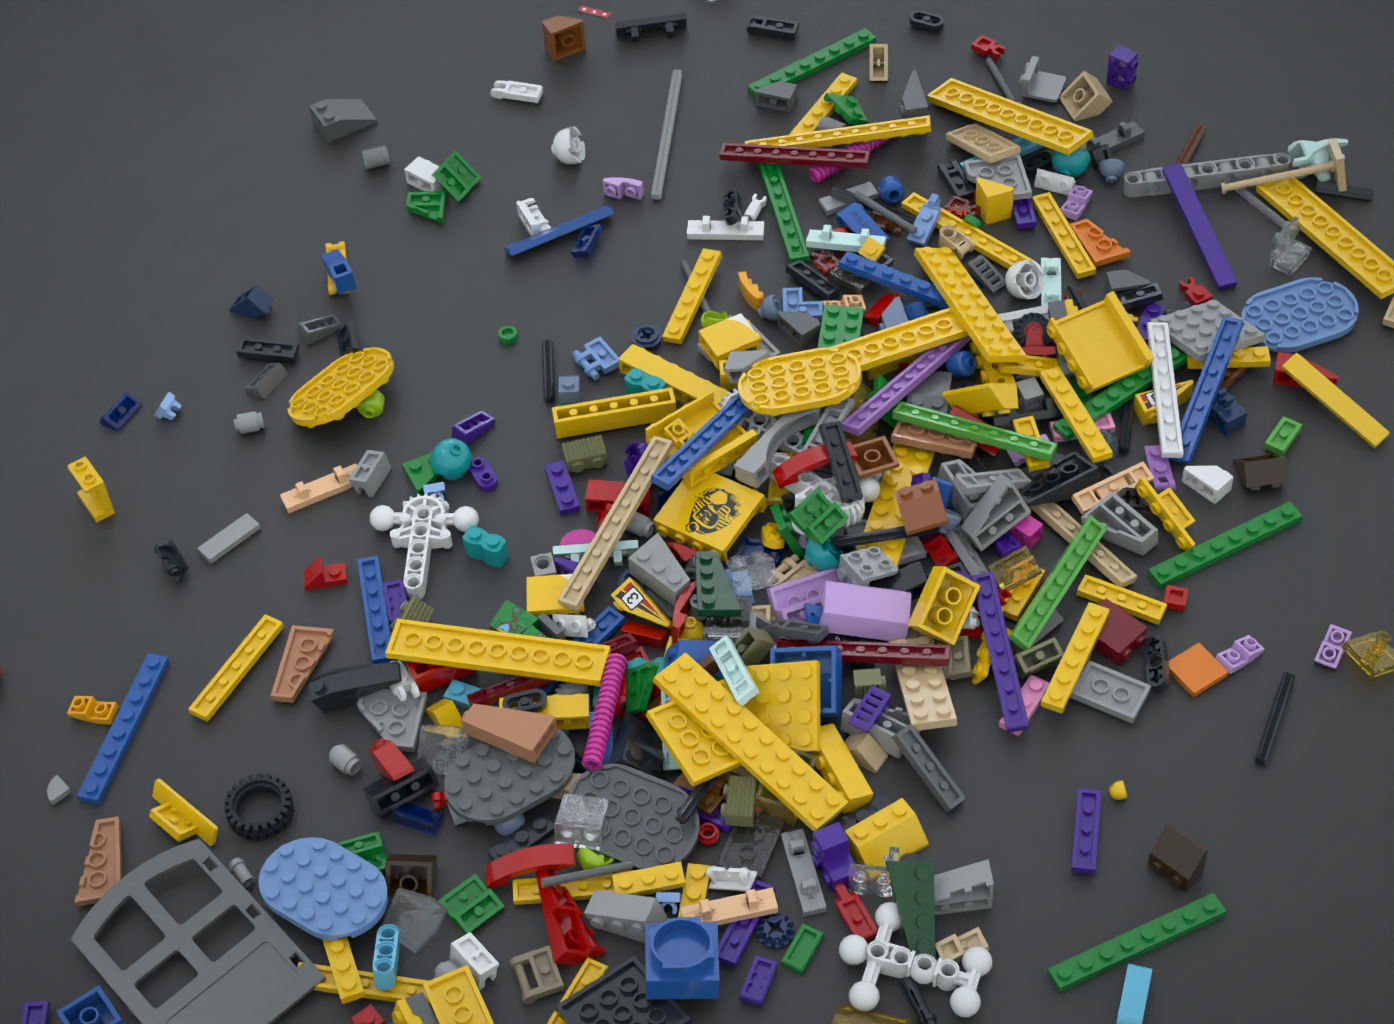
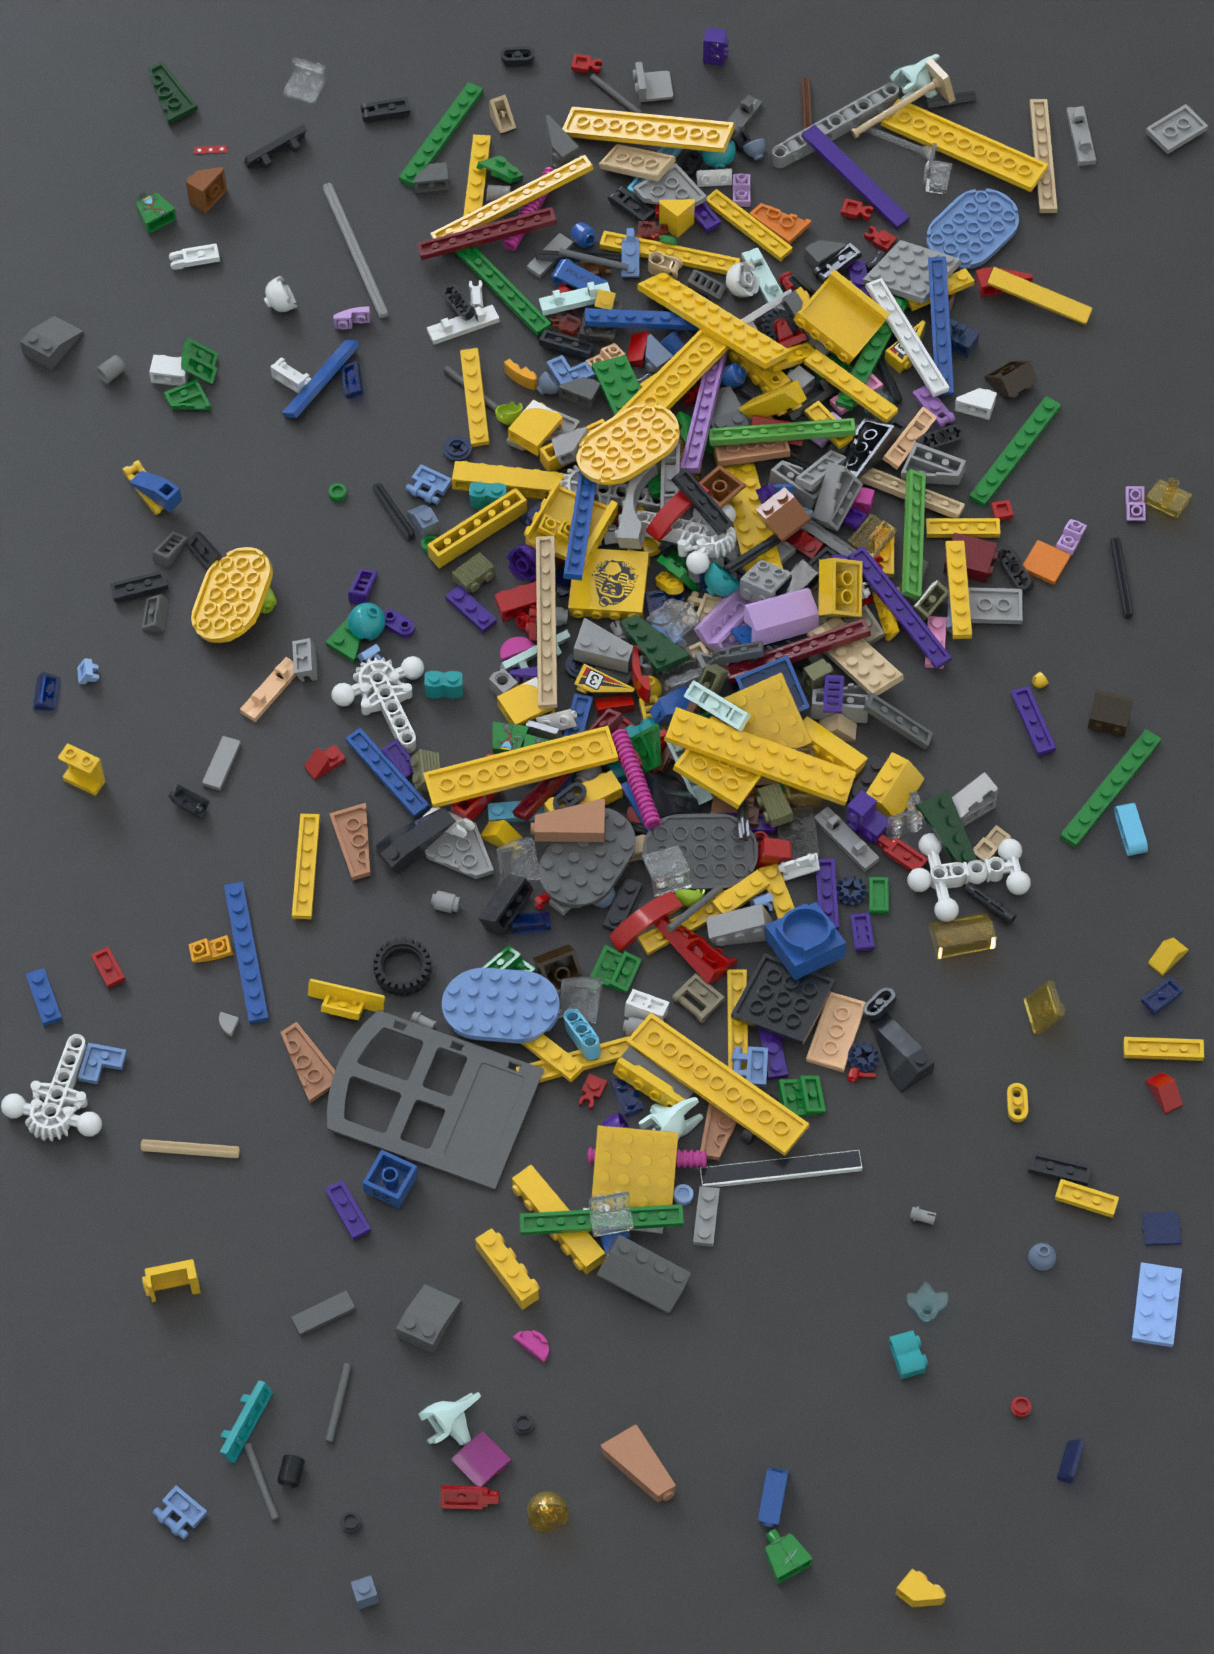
camera: 30 degrees left, 10 degrees up
dark blue slope [229,285,274,319] -> none
light grey brick [234,411,265,434] -> none
red slope [368,738,414,781] -> none
red slope [665,543,697,561] -> none
light nougat hinge [680,887,778,925] -> none
green slope [787,488,849,545] -> none
tan slope [1059,71,1113,121] -> none
yellow bracket [1135,477,1195,551] -> none
bright green plate [1264,416,1303,456] -> none
none -> green torso [136,192,177,234]
none -> red slope [756,838,792,869]
none -> red plate [840,198,873,221]

